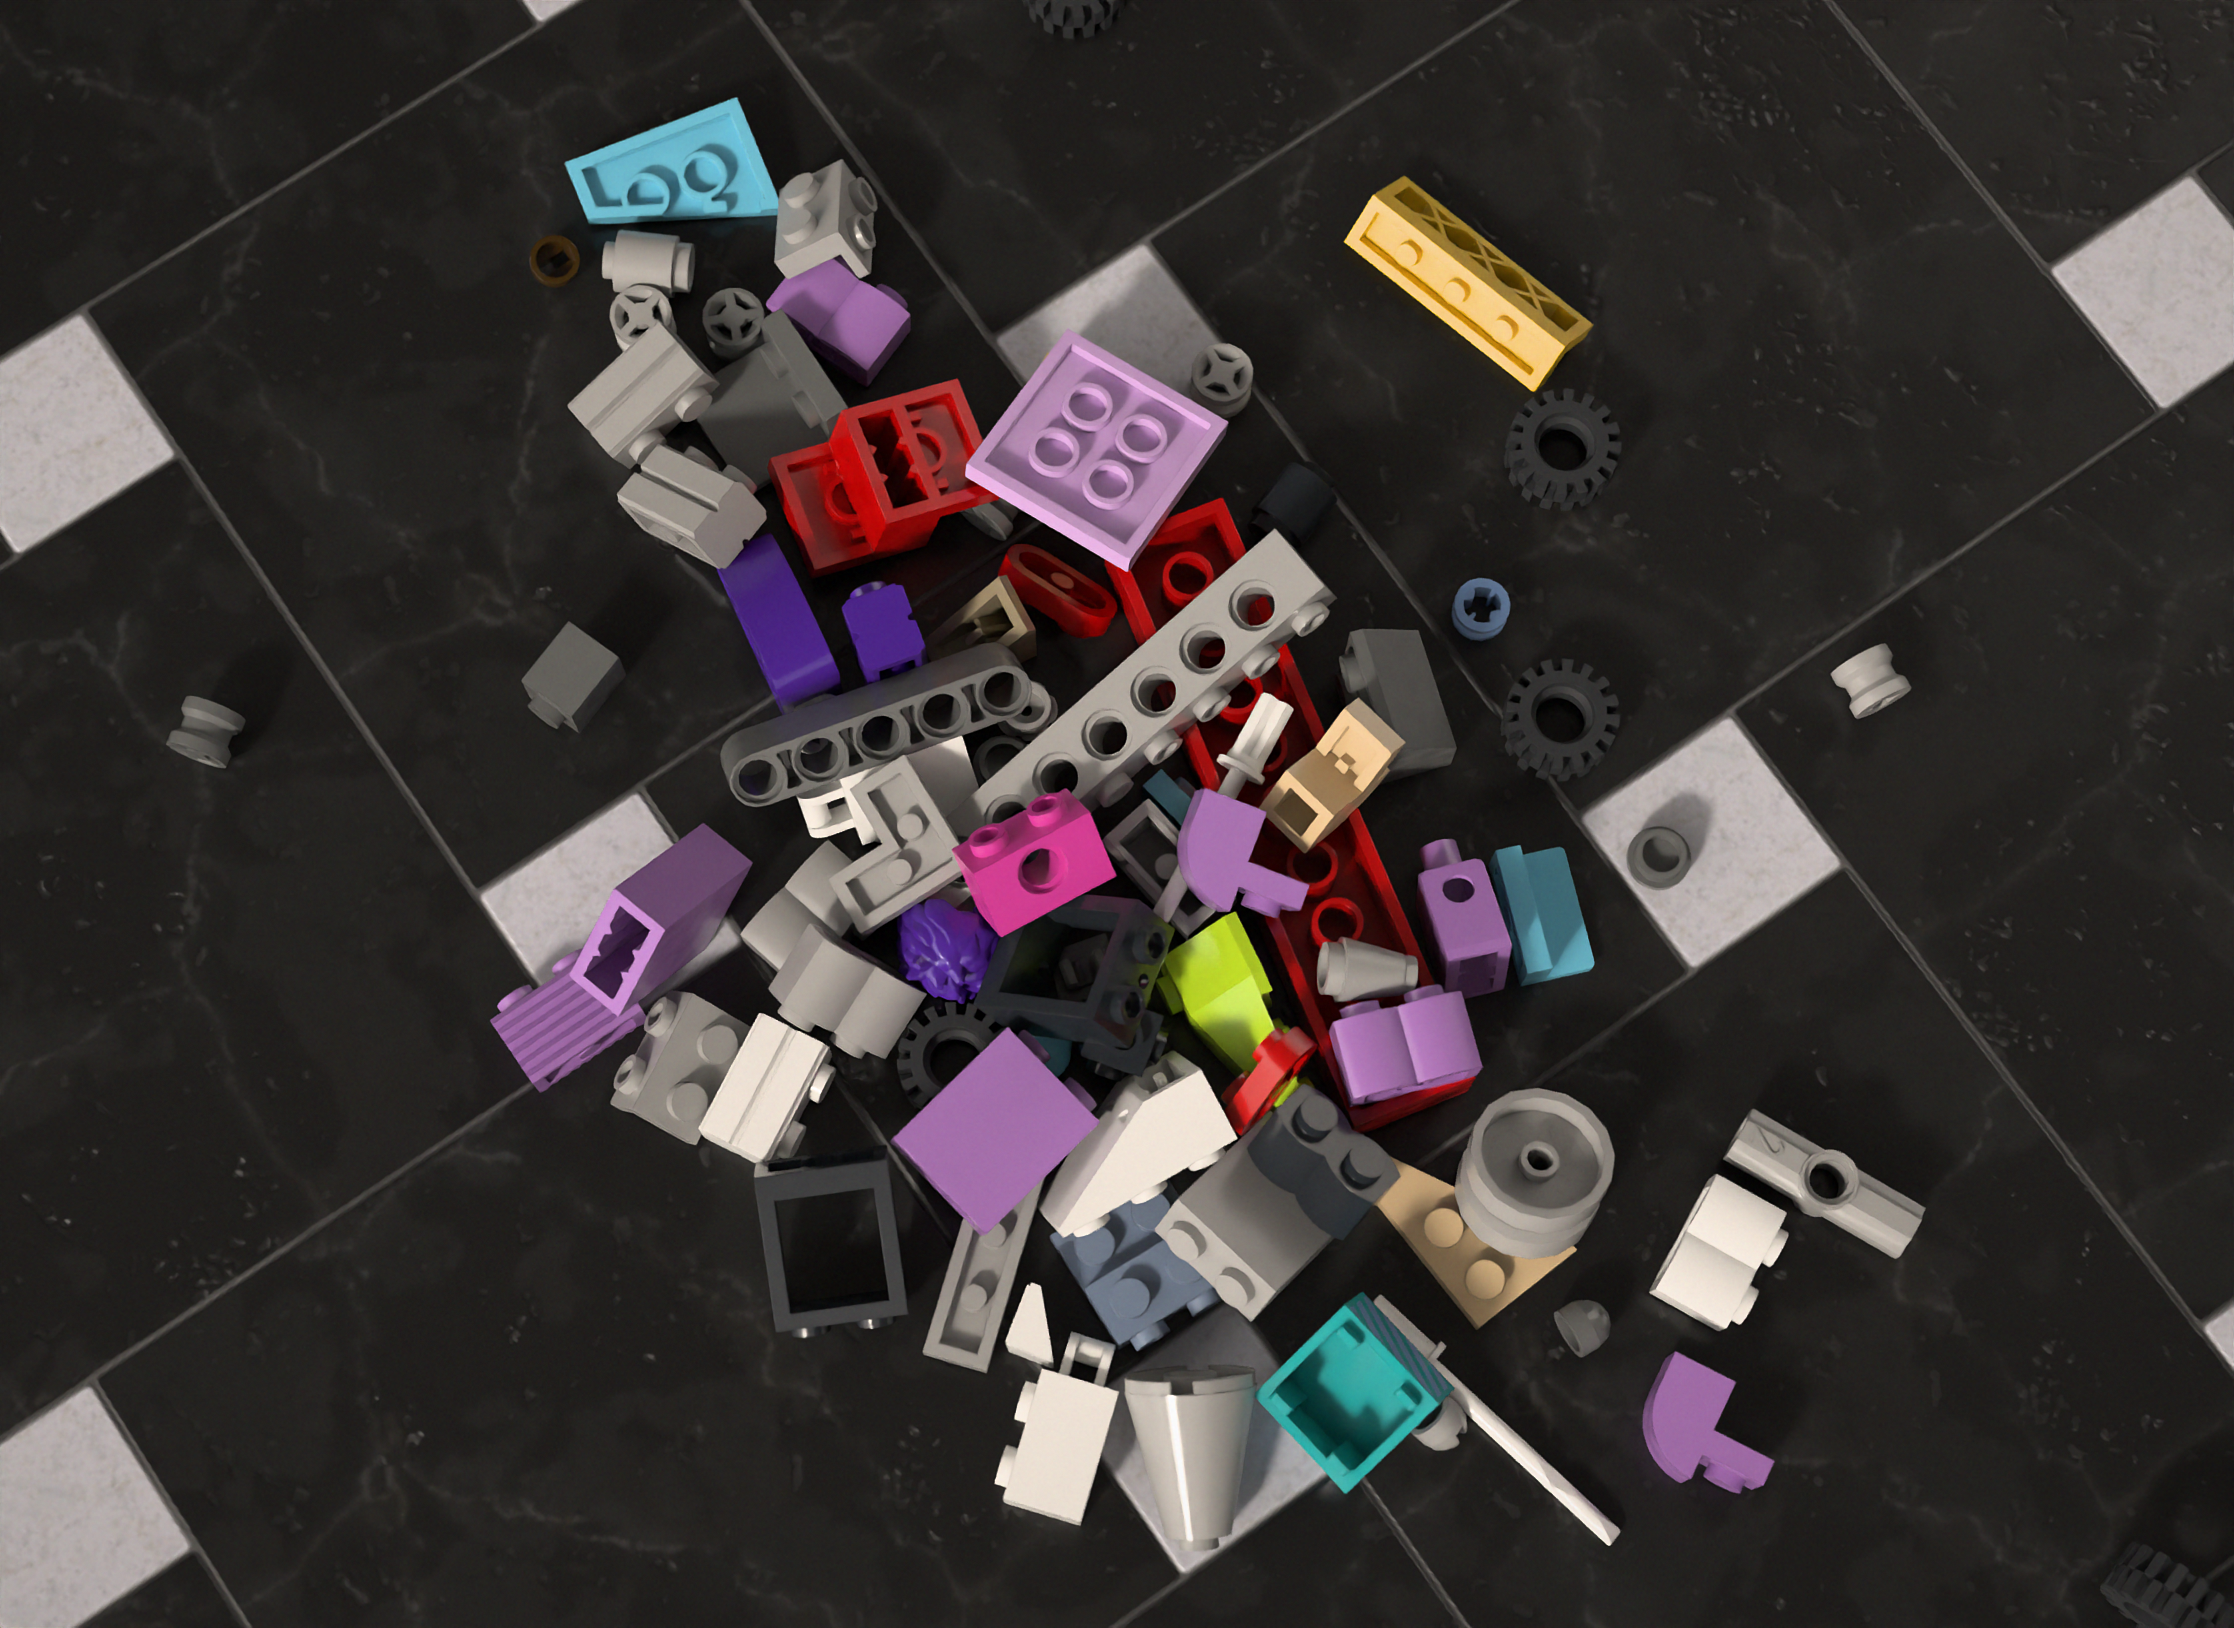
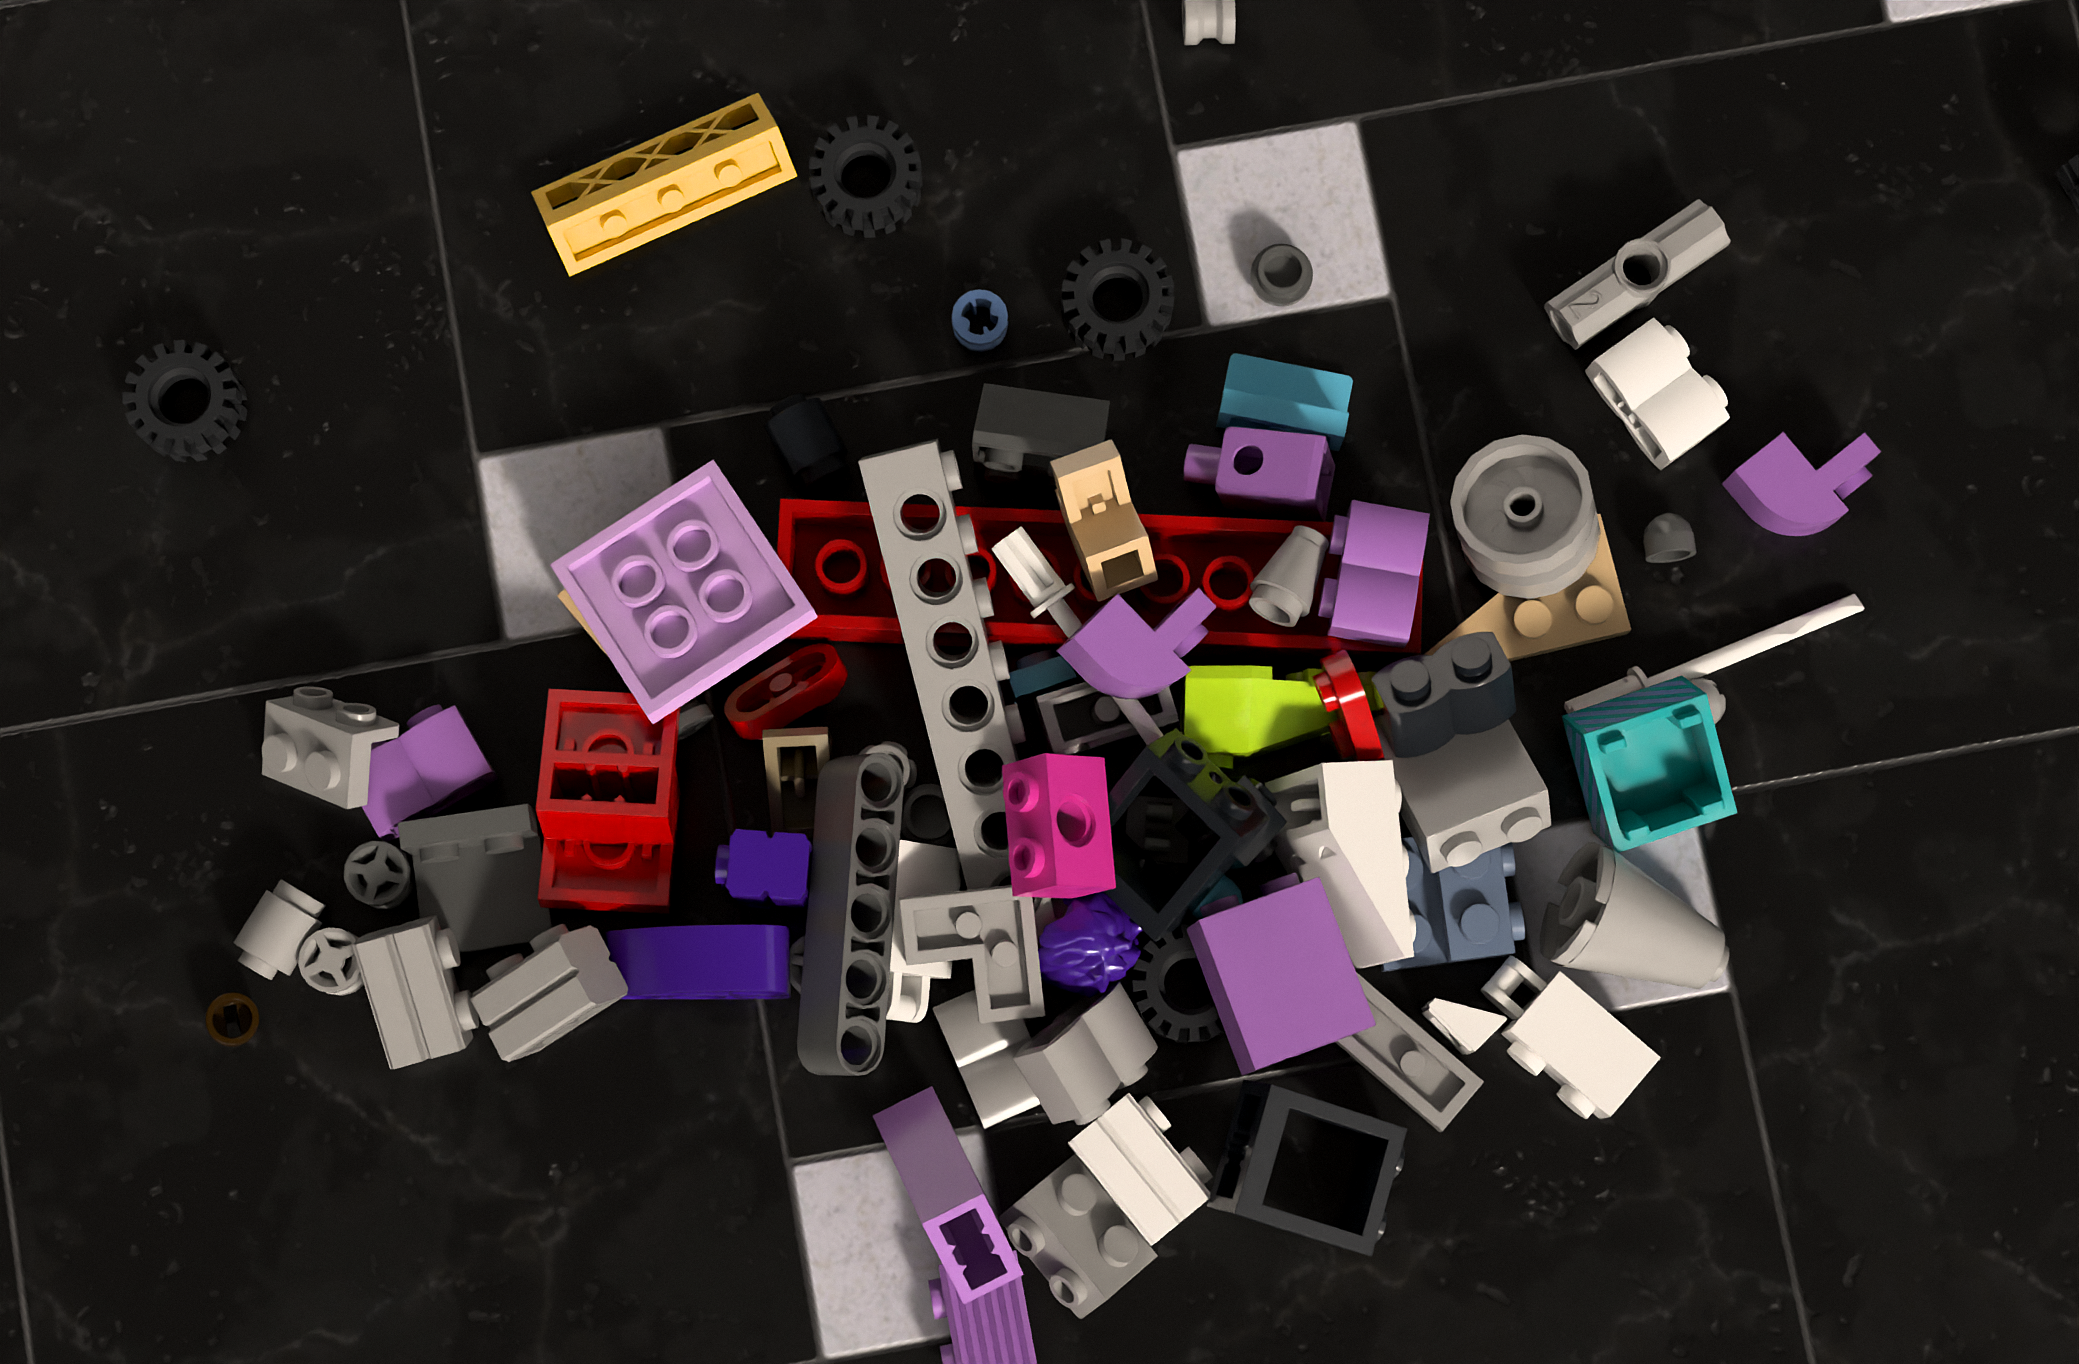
camera: 65 degrees left, 5 degrees up
dark grey brick [521,621,626,734] -> none
medium azure wing [565,97,779,225] -> none
light grey wheel [1190,343,1253,419] -> none

